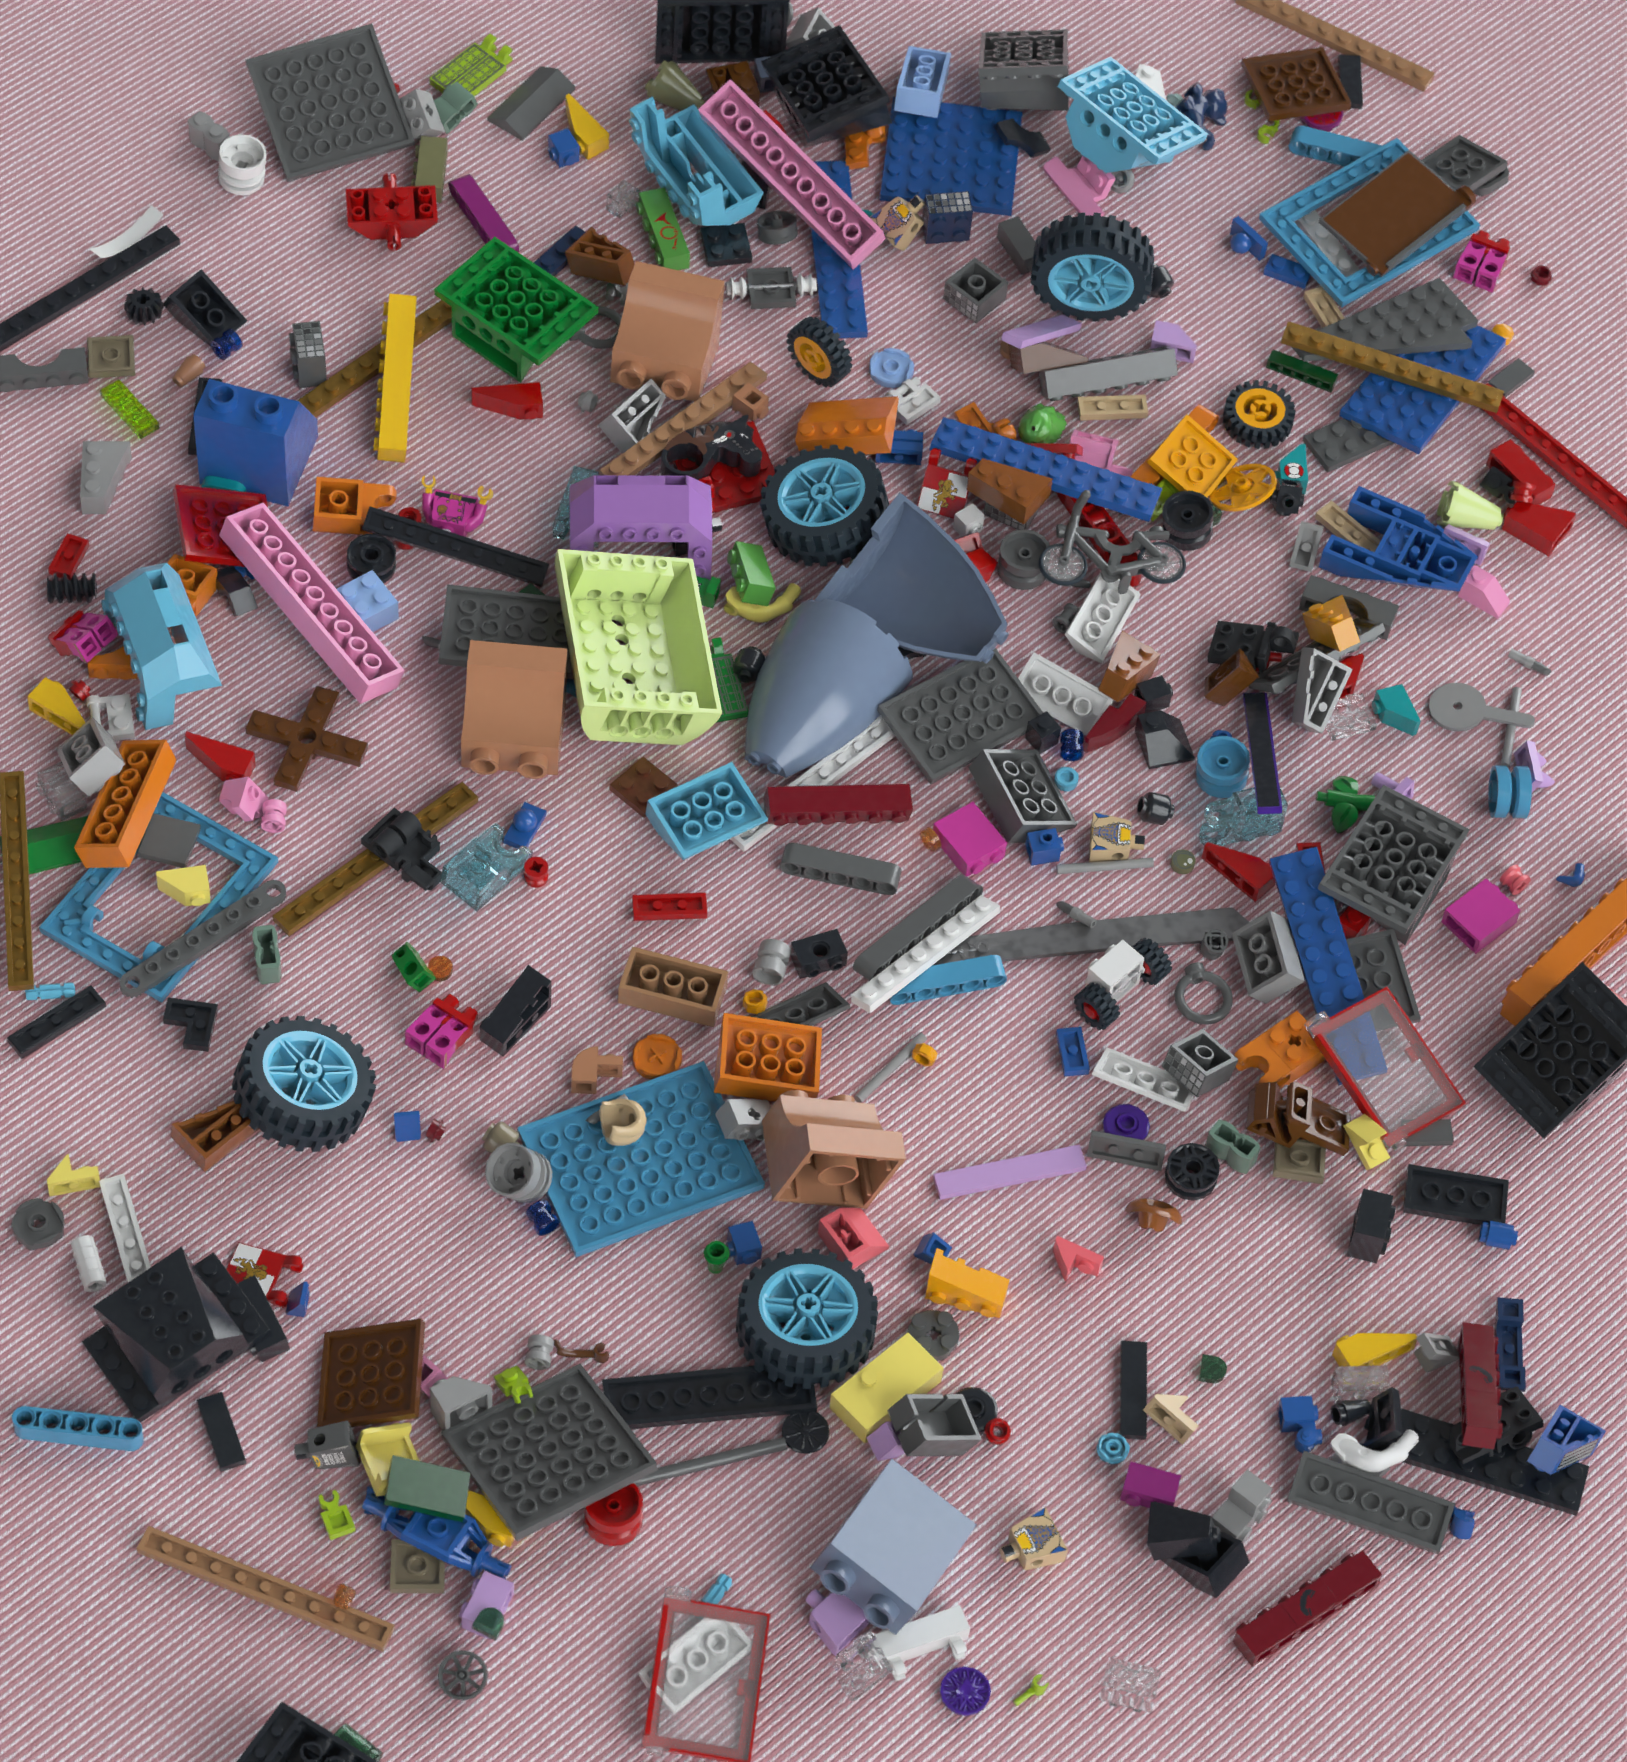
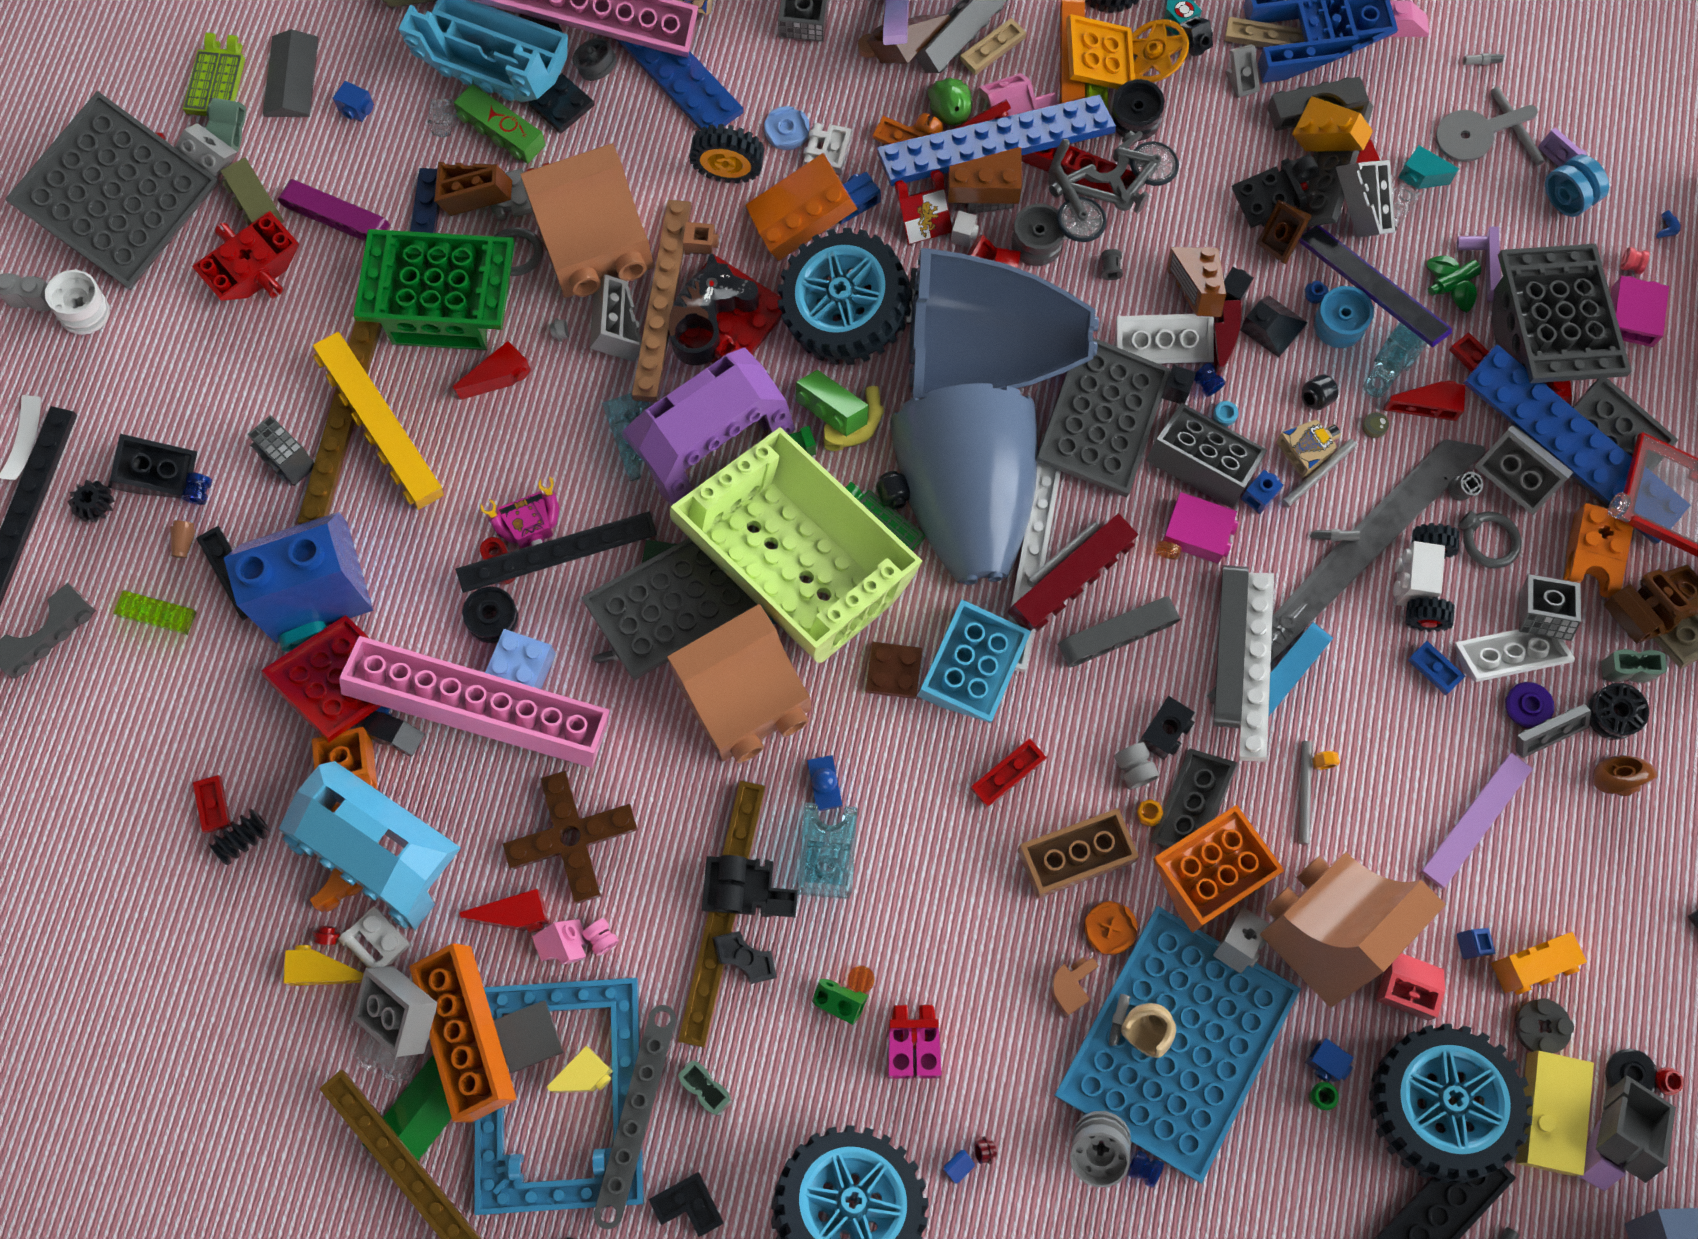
camera: 30 degrees left, 15 degrees up
dark pink hips [47,610,119,663] -> none
light grey wedge [80,441,132,514] -> none
dark tan plate [87,335,135,378] -> none
orange brick [313,477,397,535] -> none
black wedge [479,965,552,1057] -> none
dark tan head [481,1121,521,1153] -> none
red wheel [524,857,549,888] -> none
yellow slope [565,94,609,160] -> none
dark grey plate [726,267,817,309] -> none
black wheel [782,1411,829,1454] -> none
coral slope [1053,1236,1104,1281] -> none
white slope [1065,572,1141,663] -> none
none -> black tile [712,931,777,984]

